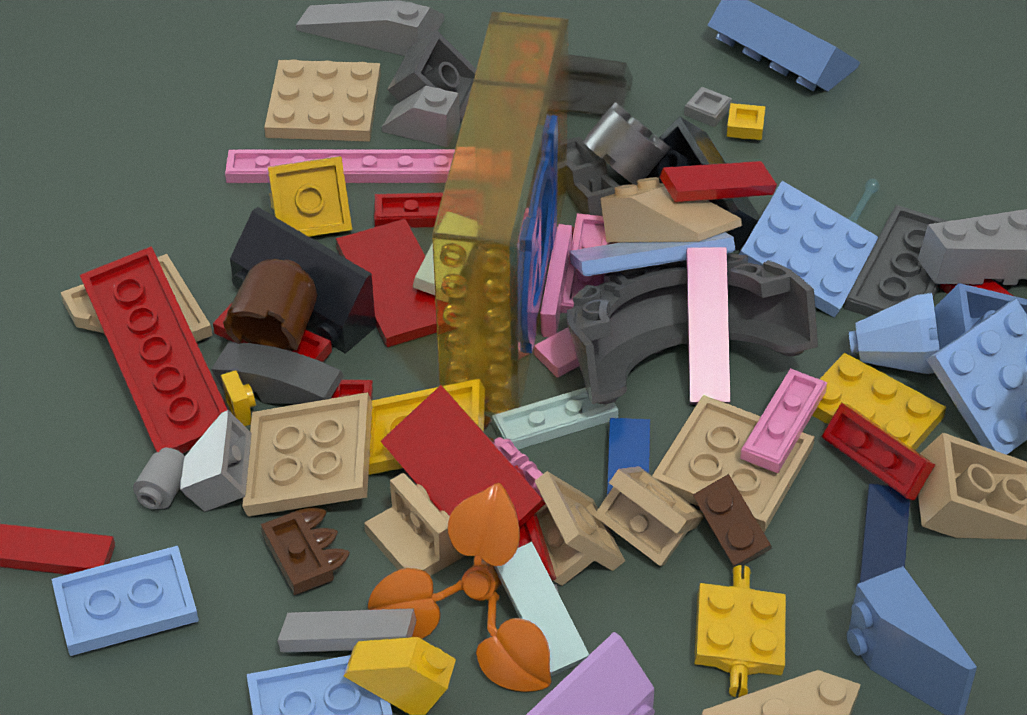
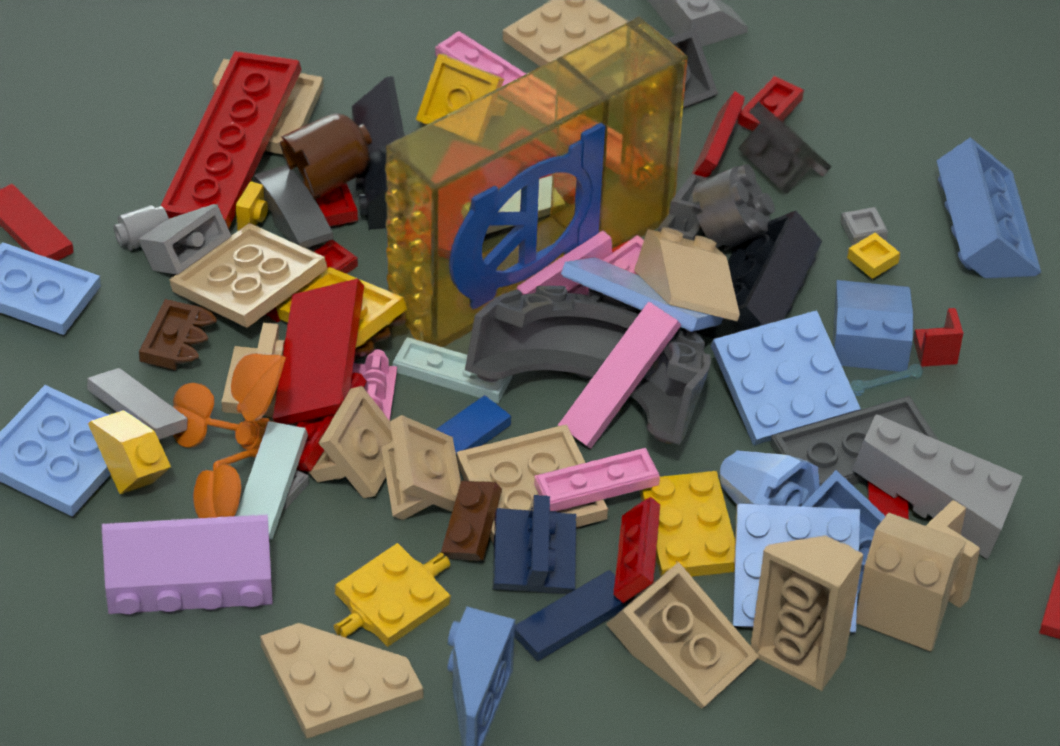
camera: 40 degrees right, 0 degrees up
red tile [660,161,777,202] -> none
none -> dark blue bracket [492,495,576,594]
none -> medium blue slope [833,280,913,372]
none -> red panel [913,308,964,367]

